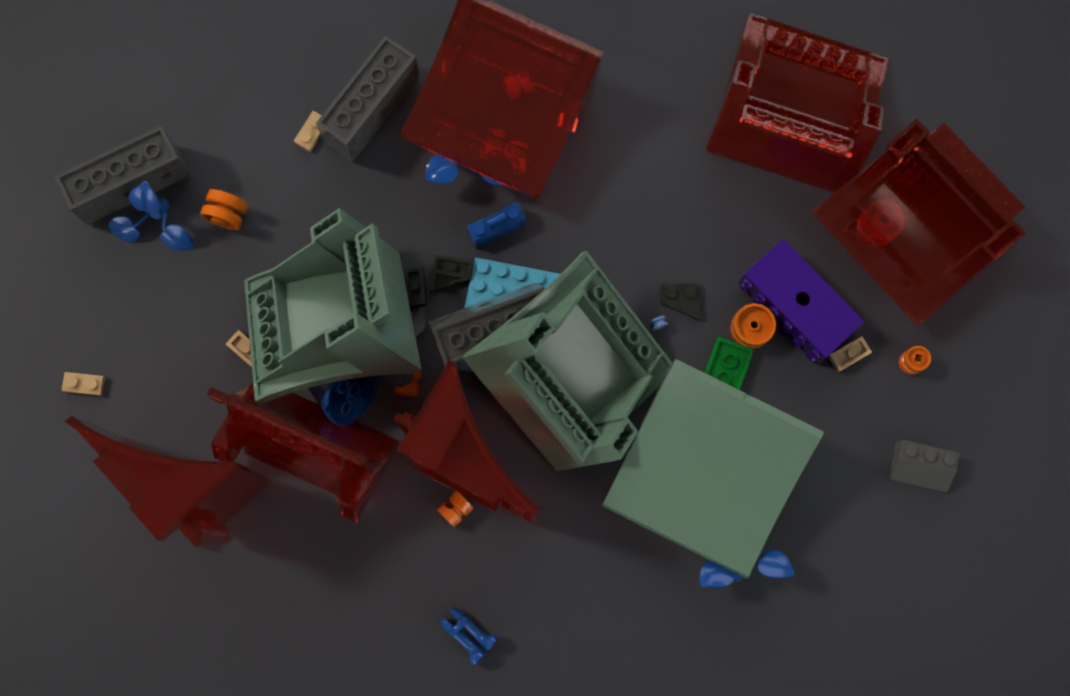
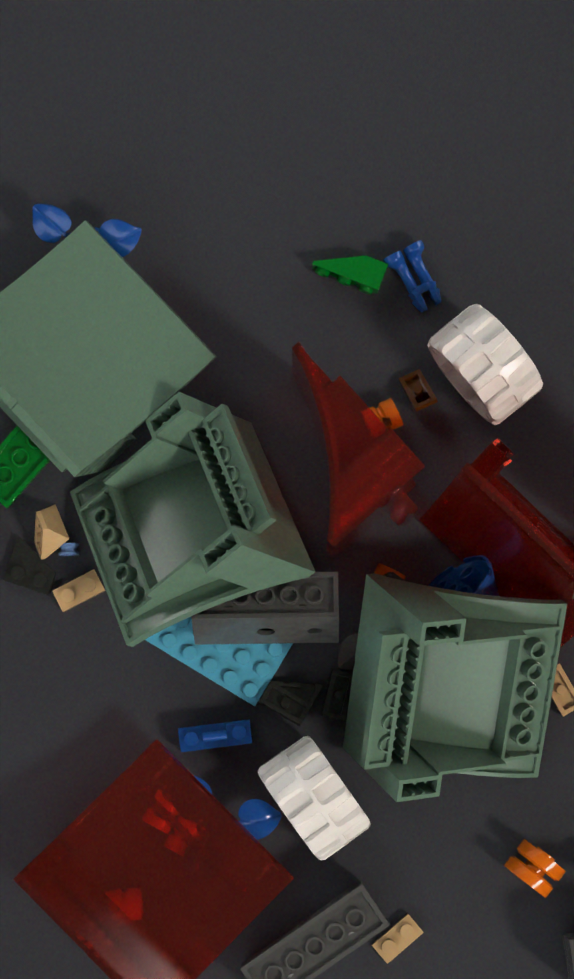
camera: 150 degrees left, 5 degrees up
none -> tan slope [34,504,69,560]
none -> tan plate [52,569,106,612]
none -> white wheel [257,736,371,860]
none -> green slope [312,256,388,295]
none -> reddish brown slope [398,369,438,412]
none -> white wheel [427,304,543,425]

